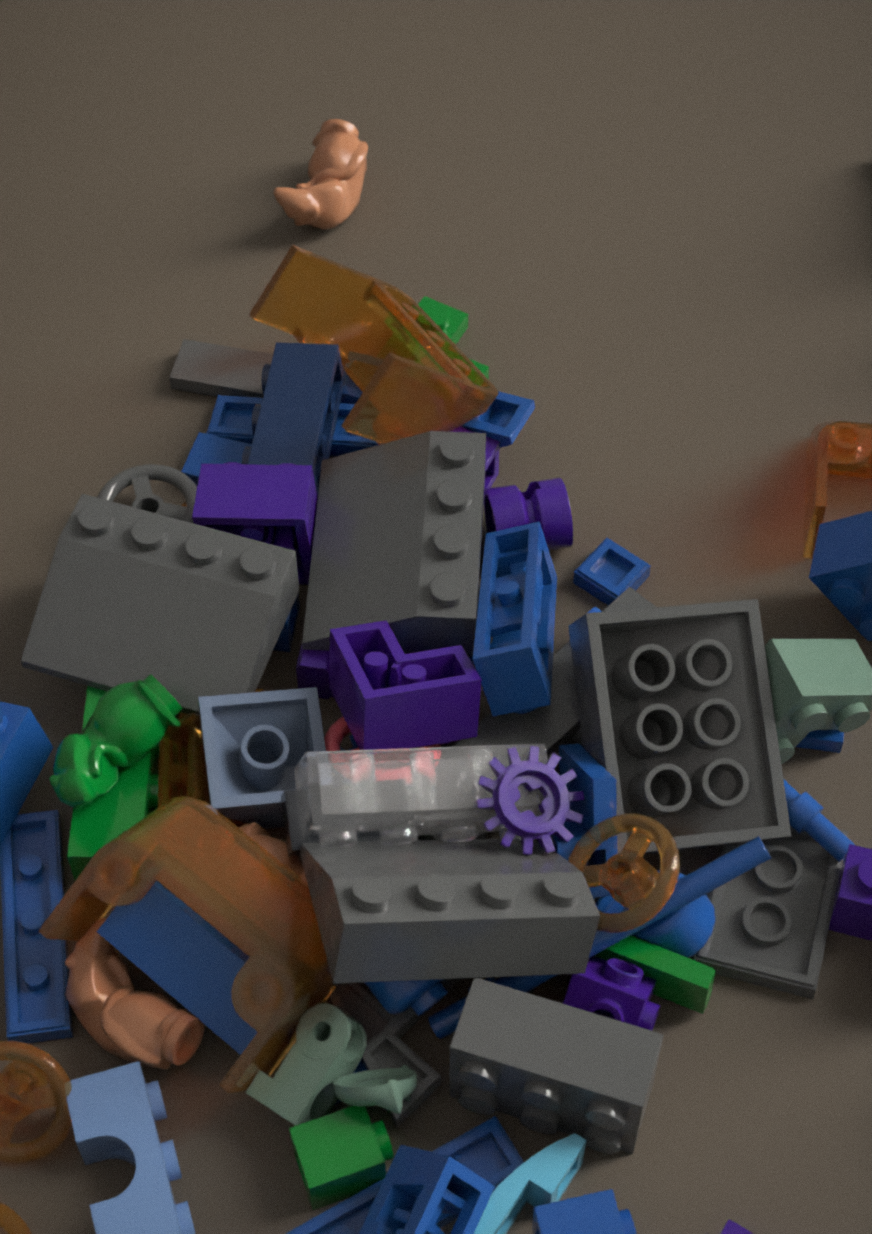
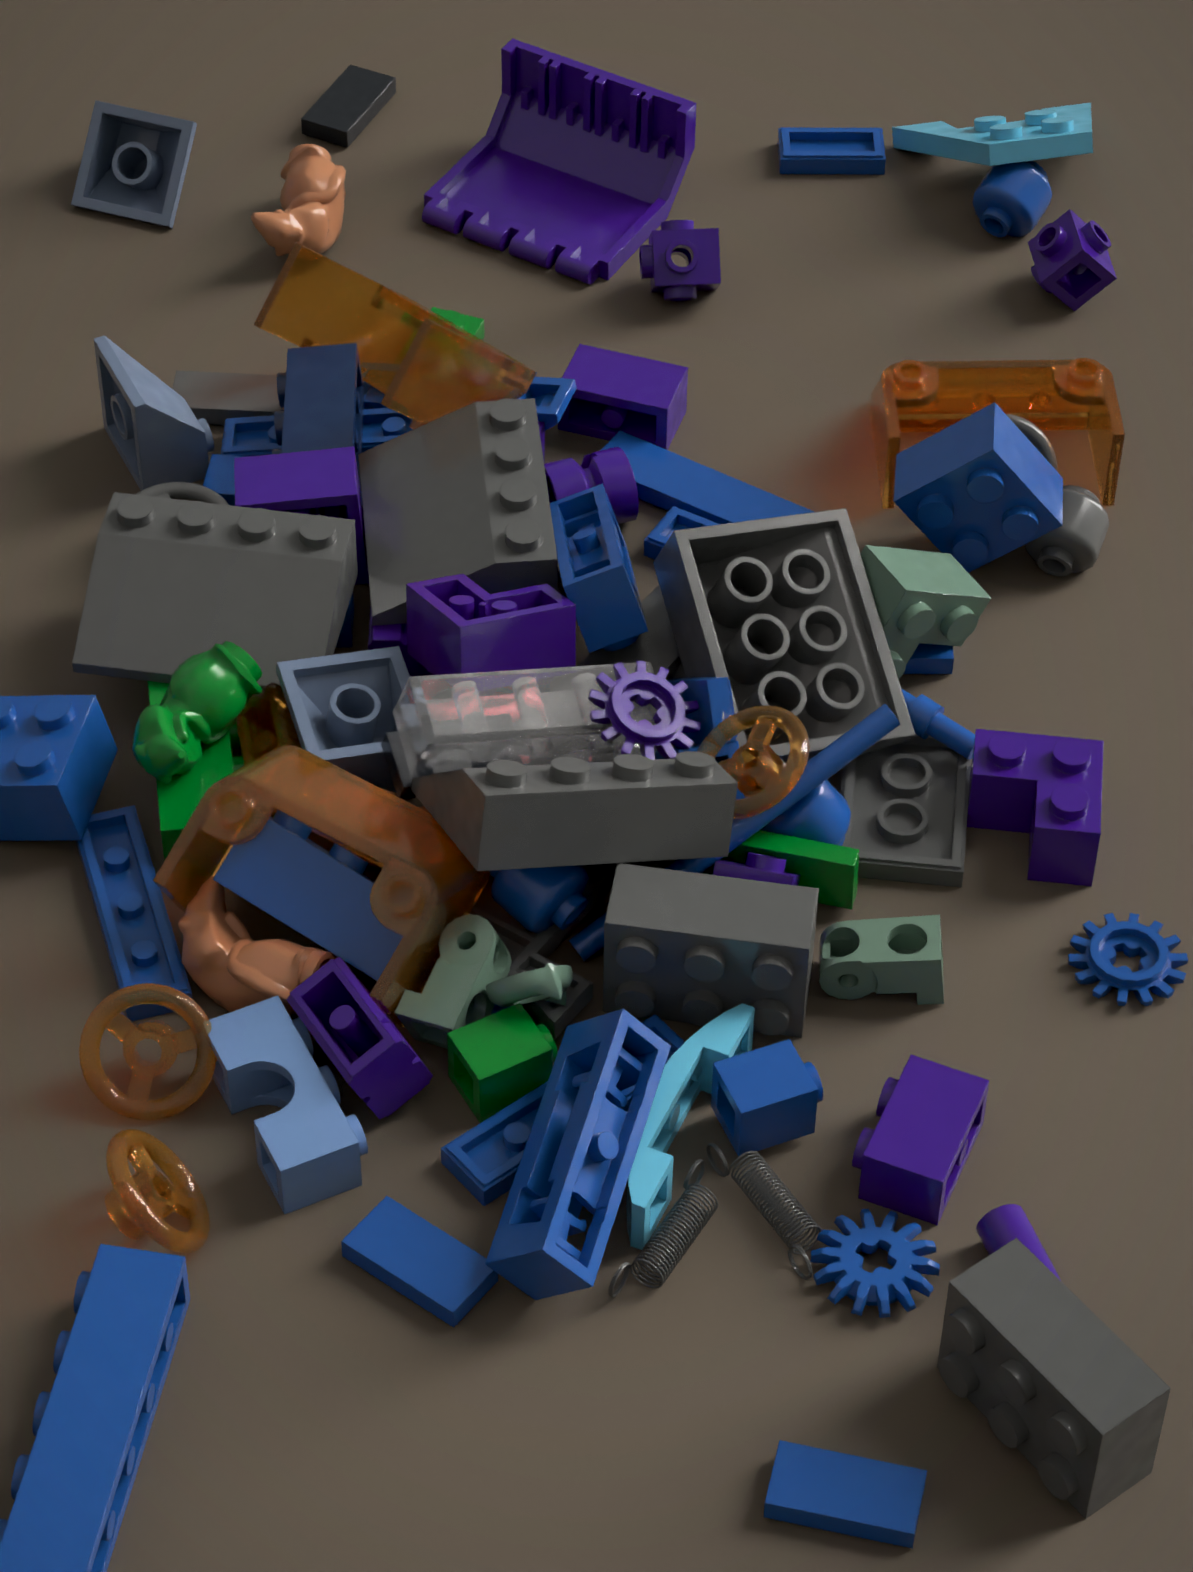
camera: 10 degrees left, 10 degrees down
none -> sand blue slope [71,100,197,228]
none -> sand blue slope [94,335,214,490]
none -> dark purple brick [286,957,433,1119]
none -> black tile [301,64,396,147]
none -> dark purple hinge [422,38,697,285]
none -> dark purple brick [558,344,688,450]
none -> blue tile [600,430,814,524]
none -> dark purple brick [639,220,721,301]
none -> blue tile [777,127,886,175]
none -> sand green leg [819,915,944,1005]

